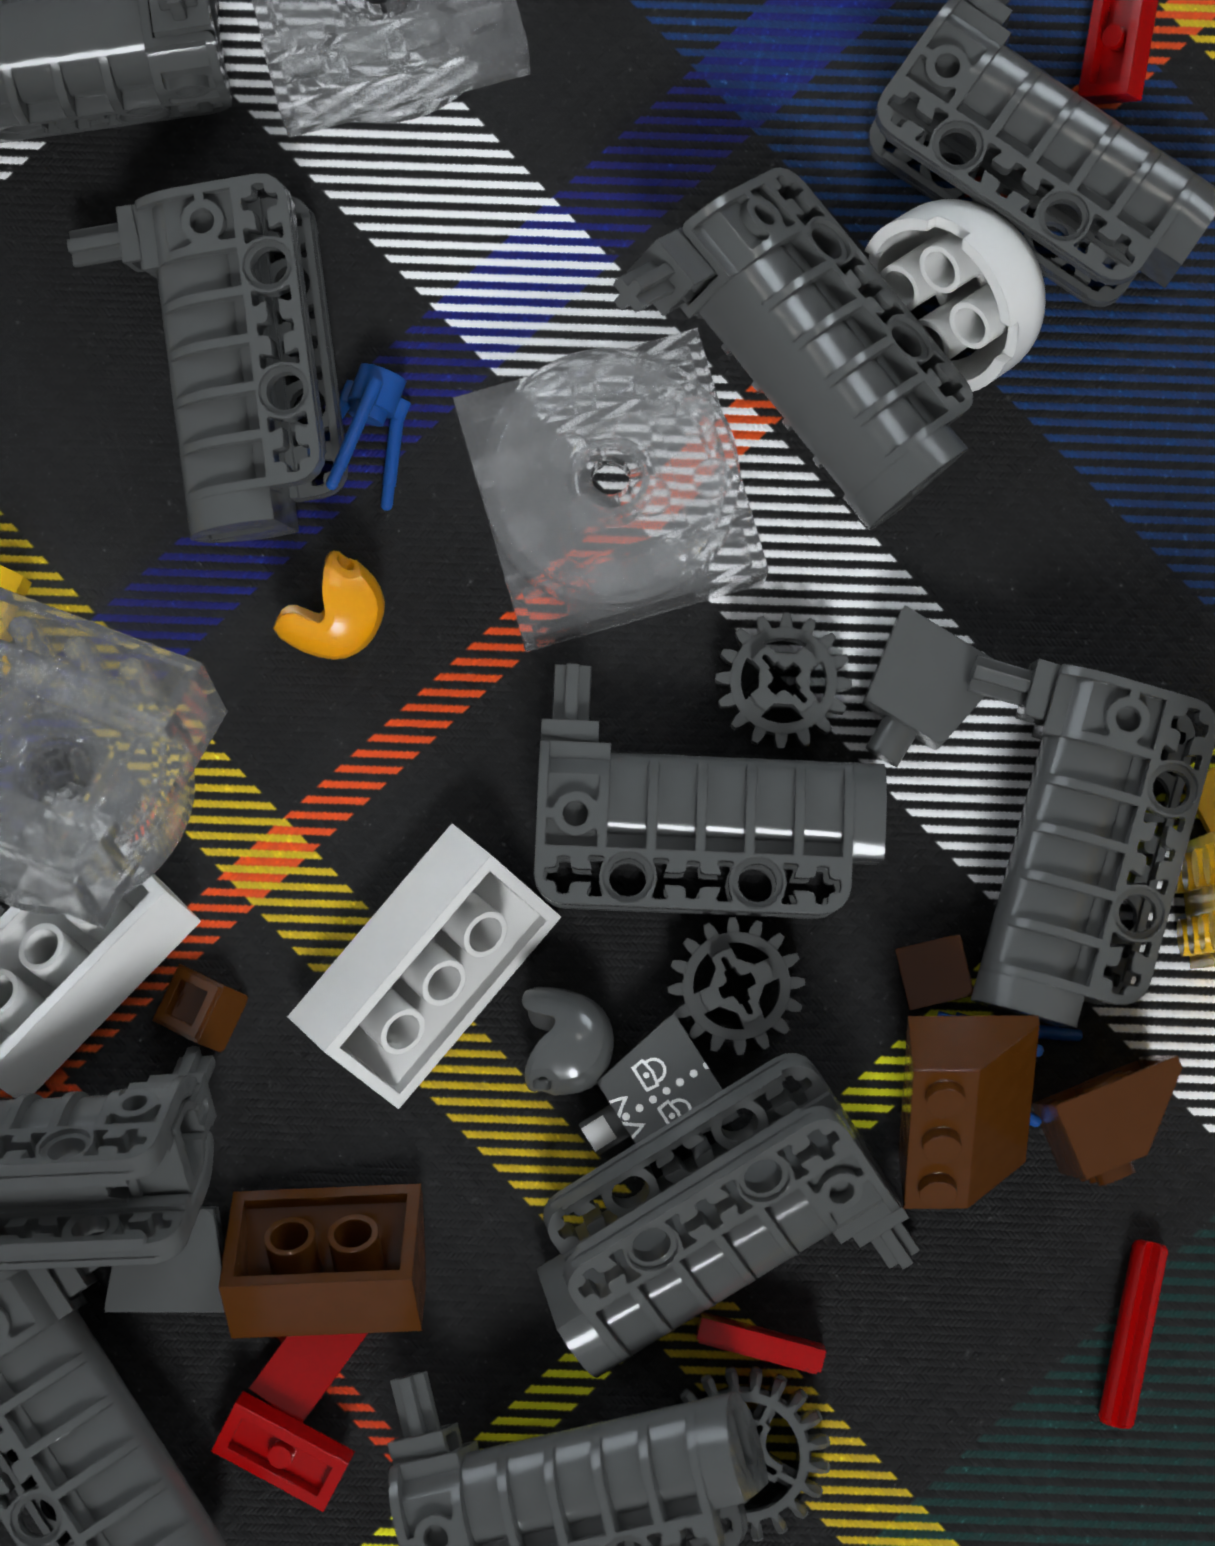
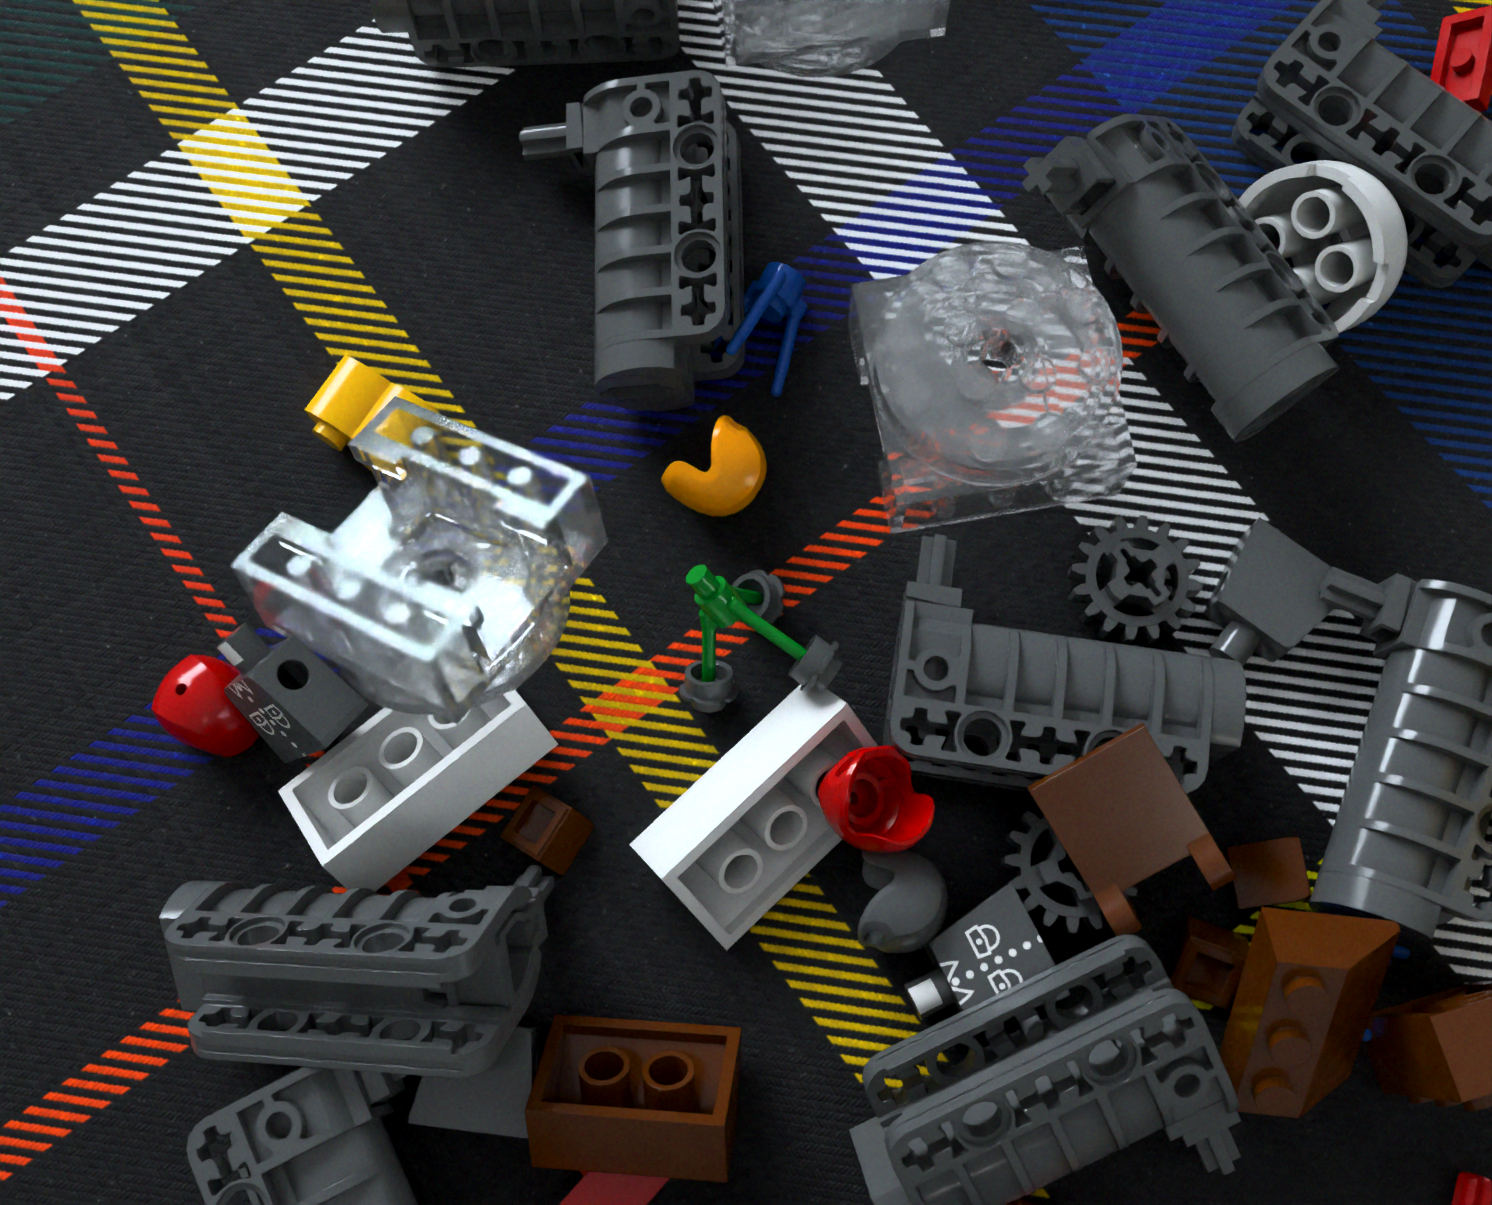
camera: 10 degrees right, 10 degrees down
none -> plant [679,564,843,713]
none -> red helmet [818,745,935,853]
none -> reddish brown flag [1028,723,1237,936]
none -> reddish brown slope [1169,917,1250,1011]

